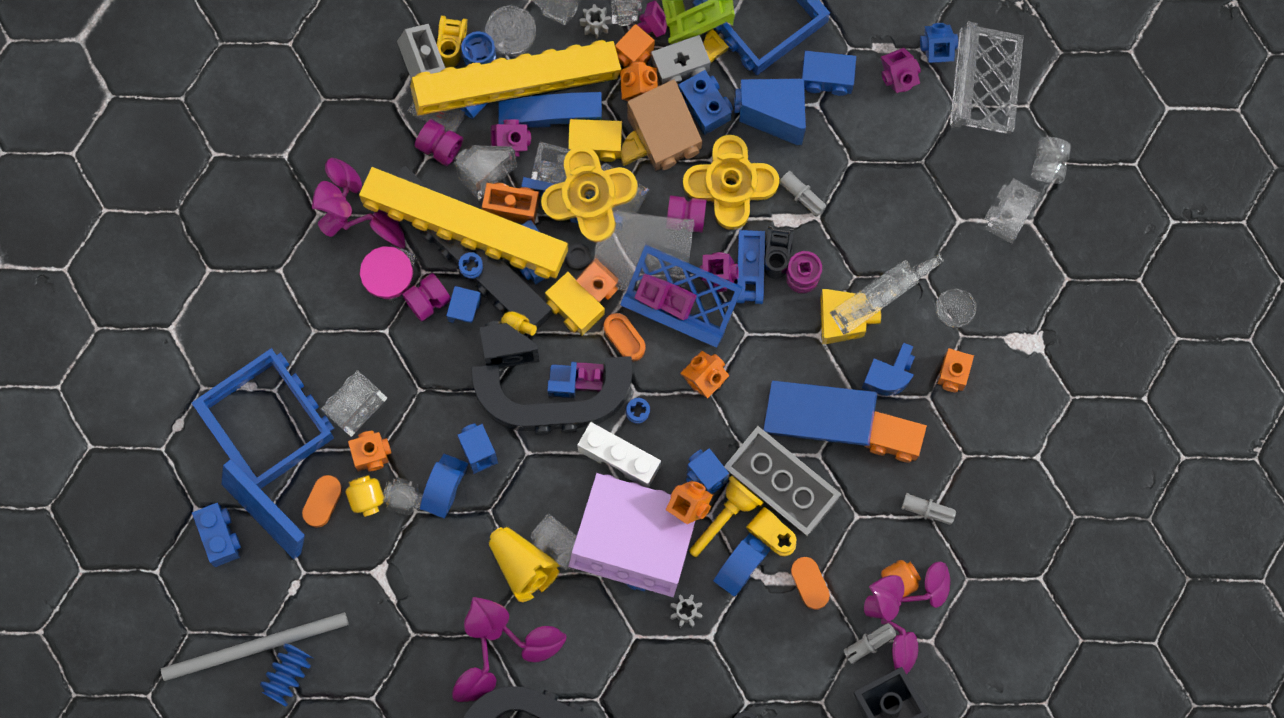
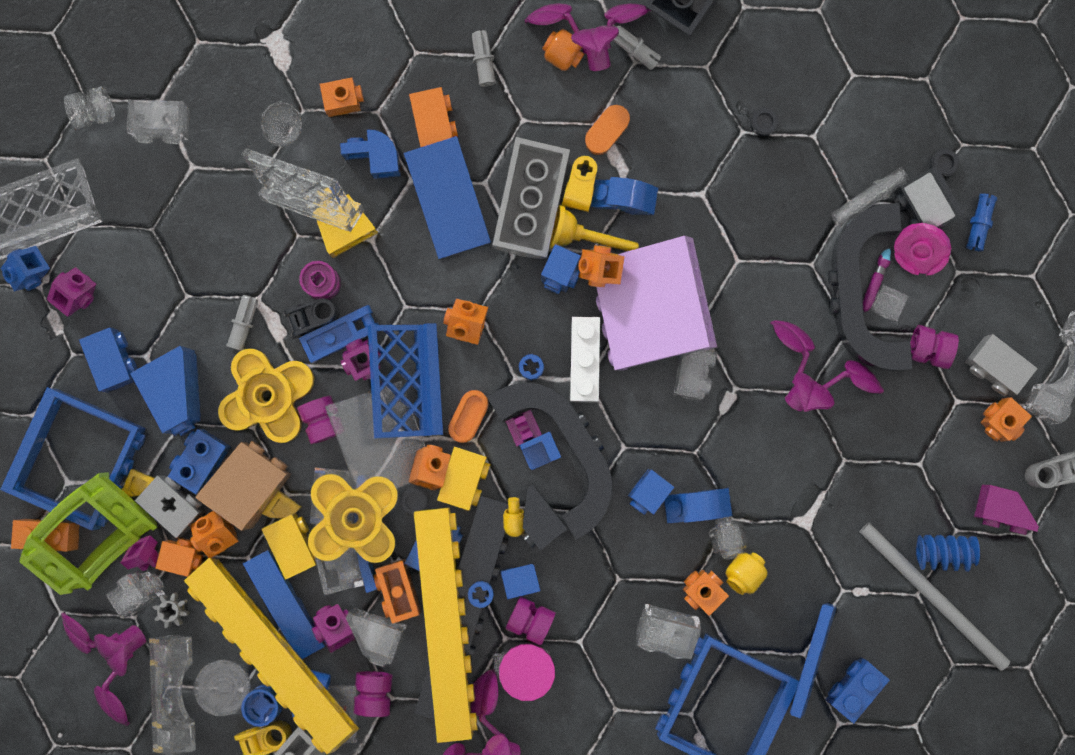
camera: 110 degrees left, 10 degrees up
orange tile [302,475,342,528] -> none
yellow cone [489,527,560,602] -> none
magenta slope [635,274,697,320] -> none
light grey gear [670,594,703,628] -> none

